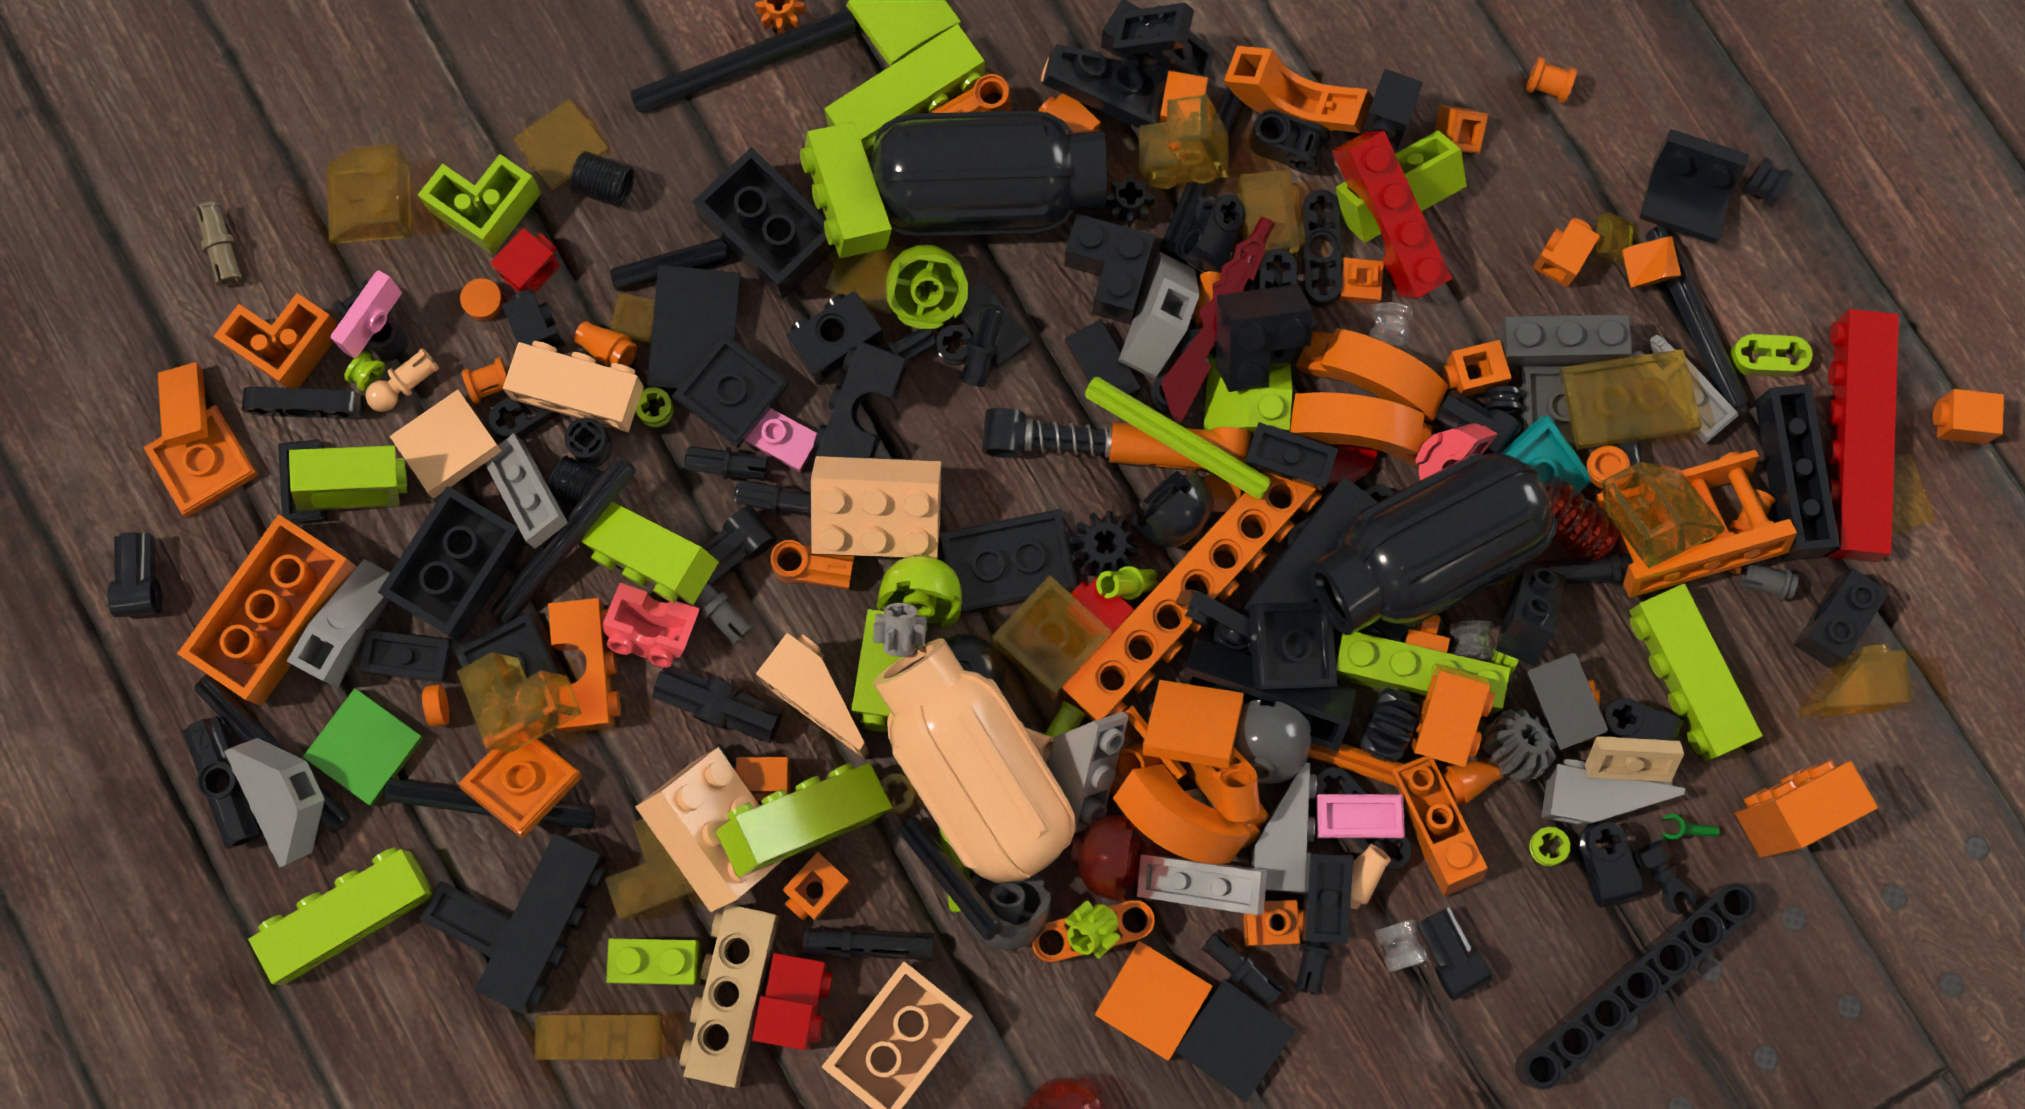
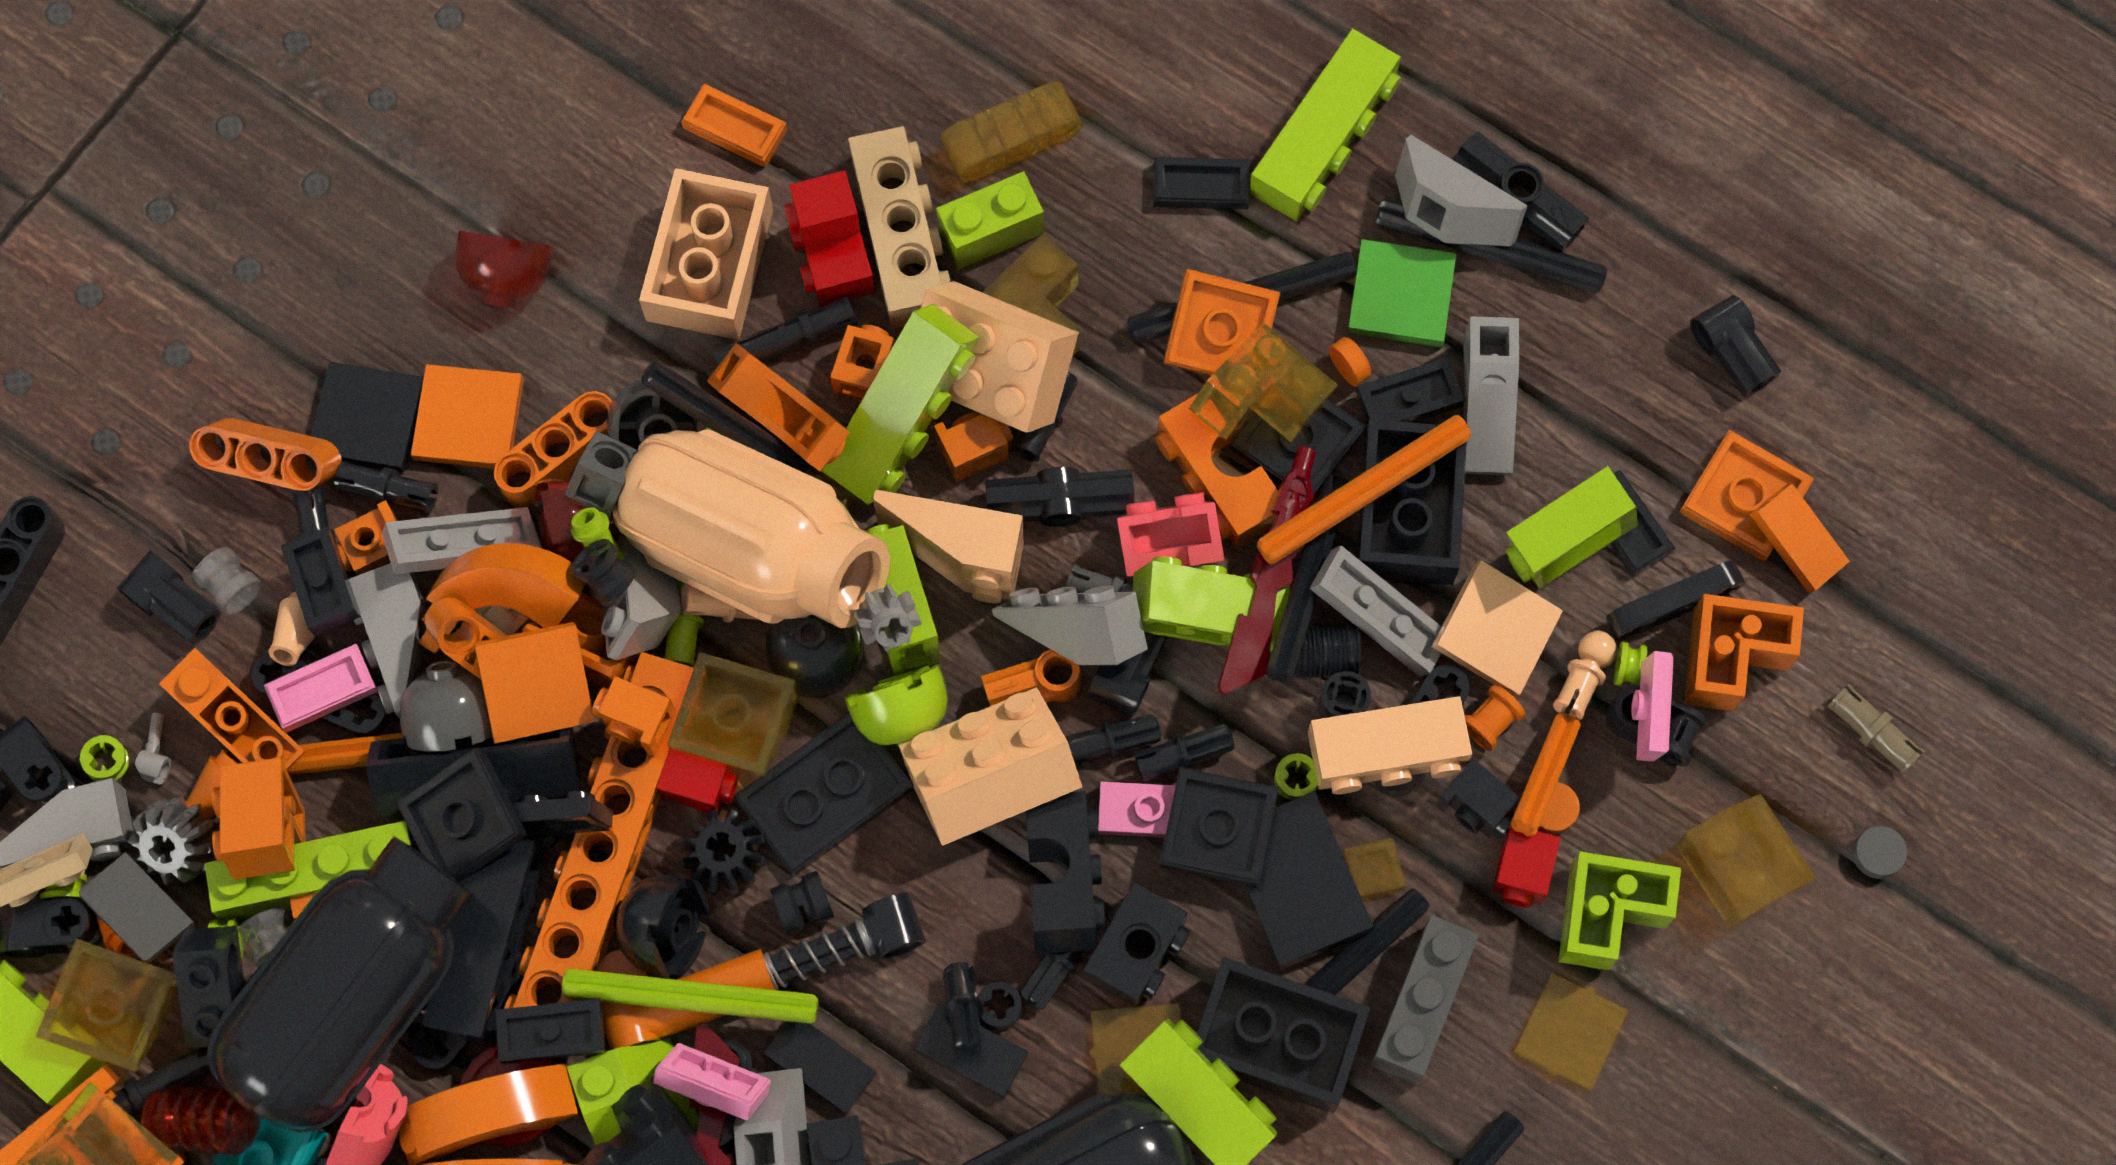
camera: 155 degrees right, 5 degrees down
orange brick [177,514,358,707] -> none
black brick [474,833,608,1014] -> none
black piece [570,151,634,208] -> none
orange cone [574,321,637,368] -> none
lime cylinder [886,245,968,329] -> none
lime gear [1065,900,1121,958] -> none
lime axle [1096,566,1160,600] -> none
black gear [1360,687,1421,763] -> none
none -> clear yellow slope [35,939,177,1072]
none -> light grey hand [135,713,171,785]
none -> orange beam [189,418,341,491]
none -> dark grey brick [563,431,638,518]
none -> lime pin [571,507,624,559]
none -> black wheel [571,539,635,603]
none -> orange brick [592,676,676,756]
none -> bright pink plate [653,1043,772,1121]
none -> orange arch [707,343,850,471]
none -> black wheel [770,871,835,936]
none -> light grey slope [992,585,1148,665]
none -> dark red sword [1218,446,1316,694]
none -> orange axle [1257,415,1471,564]
none -> dark grey brick [1370,915,1479,1085]
none -> orange axle [1511,712,1581,836]
none -> dark grey tile [1853,826,1907,879]

